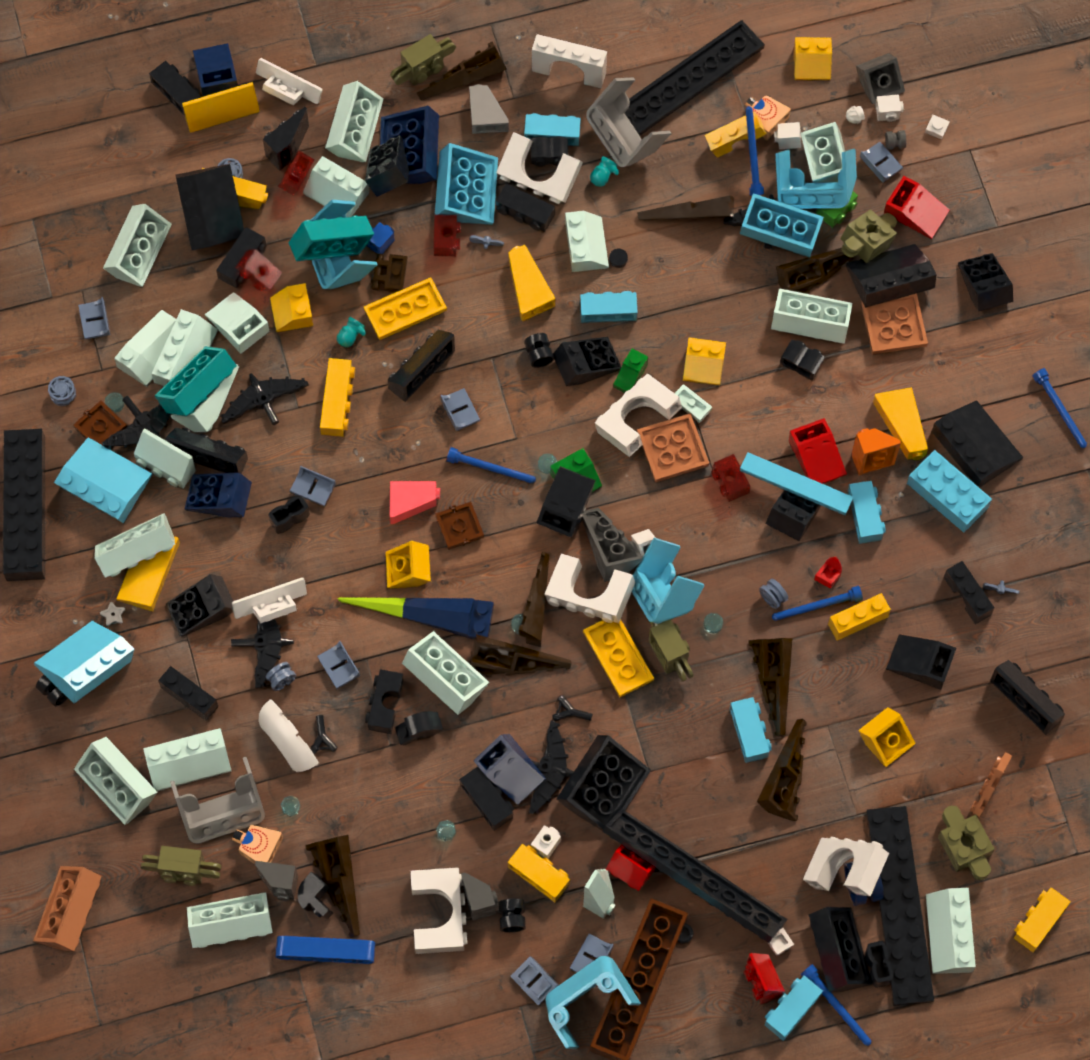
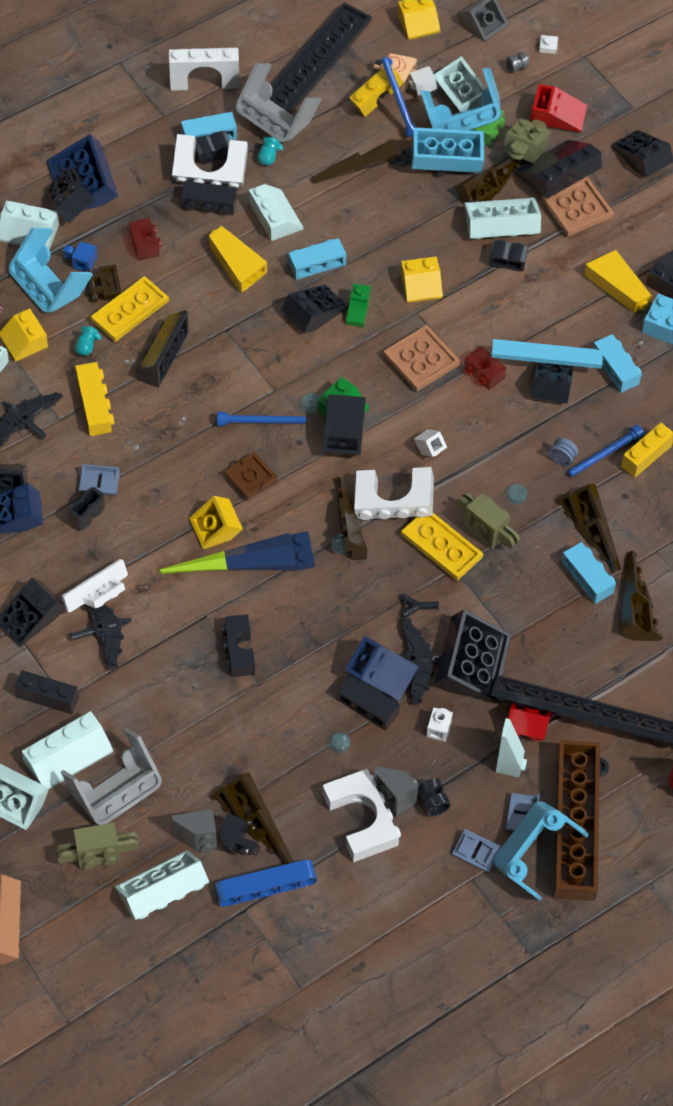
camera: 20 degrees left, 10 degrees down
light nougat torso [232,825,283,864] -> none
white brick [259,700,319,772] -> none
sand blue wheel [265,662,297,691] -> none
clear light blue tile [281,796,301,817] -> none
teal brick [288,215,374,261] -> none
black piece [310,715,338,754] -> none
sand blue piece [317,641,360,689] -> none
light aqua slope [325,81,384,162] -> none
olive brick [390,34,456,85] -> none
coral slope [390,481,440,524] -> none
black brick [395,711,443,745] -> none
light aqua slope [402,631,489,715] -> none
dark brown wedge [417,42,507,101] -> none
medium azure slope [435,143,498,225] -> none
sand blue piece [440,388,480,431] -> none
light grey slope [469,84,509,134] -> none
sand blue piece [469,235,504,249] -> none
dark brown wedge [470,634,572,677] -> none
yellow brick [508,844,570,902] -> none
black wheel [524,333,554,368] -> none
dark grey wedge [582,508,642,582] -> none
white arch [595,373,682,457] -> none
black tile [609,248,628,268] -> none
medium azure windscreen [632,537,705,624] -> none
light aqua plate [675,384,712,423] -> none
red slope [789,418,847,484] -> none
red plate [814,557,842,589] -> none
white plate [846,106,865,124] -> none
orange slope [851,428,901,475] -> none
sand blue piece [860,142,903,183] -> none
white brick [875,95,903,122] -> none

